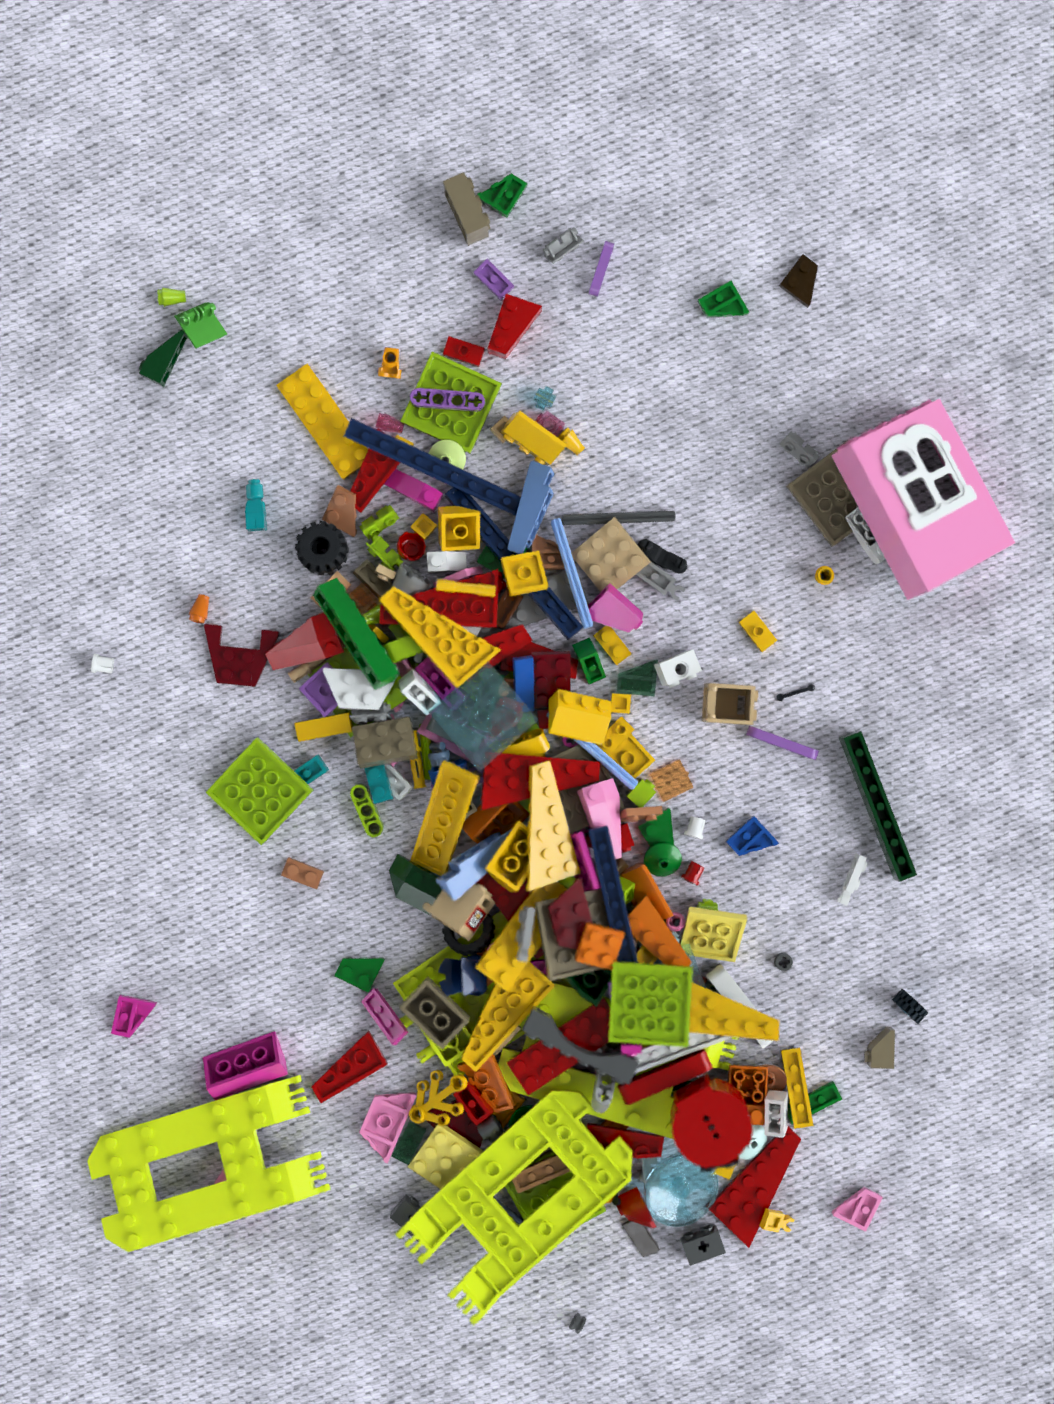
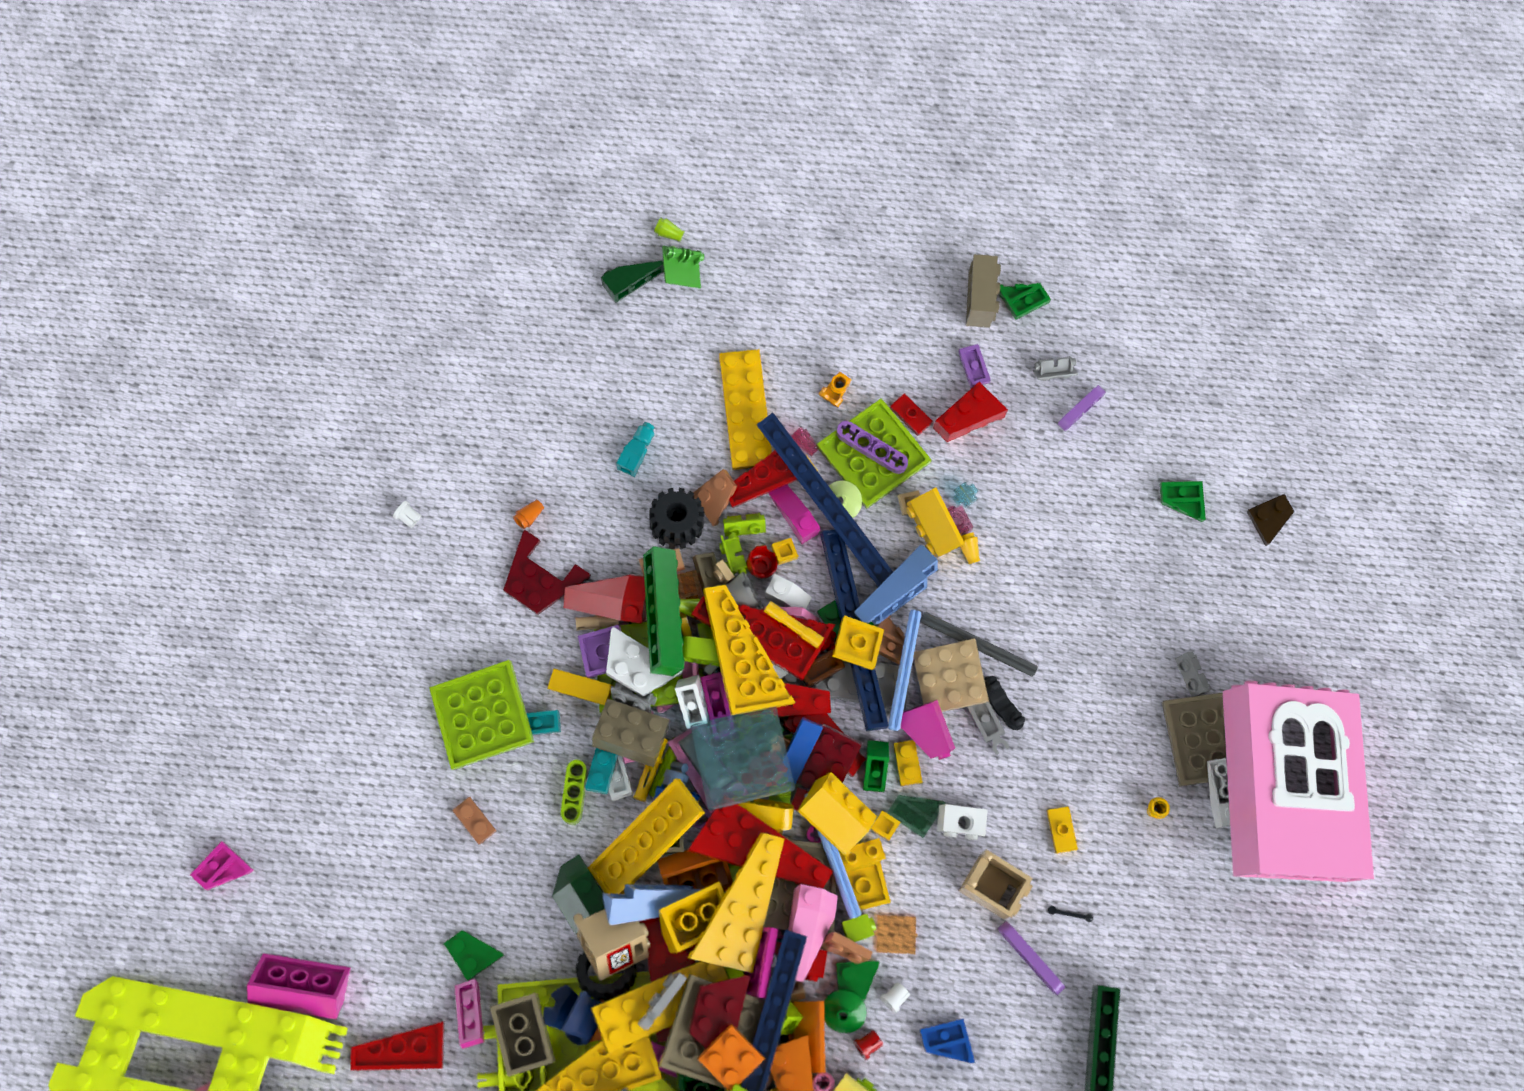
camera: 30 degrees right, 15 degrees down
yellow slope [438,506,480,551] -> none

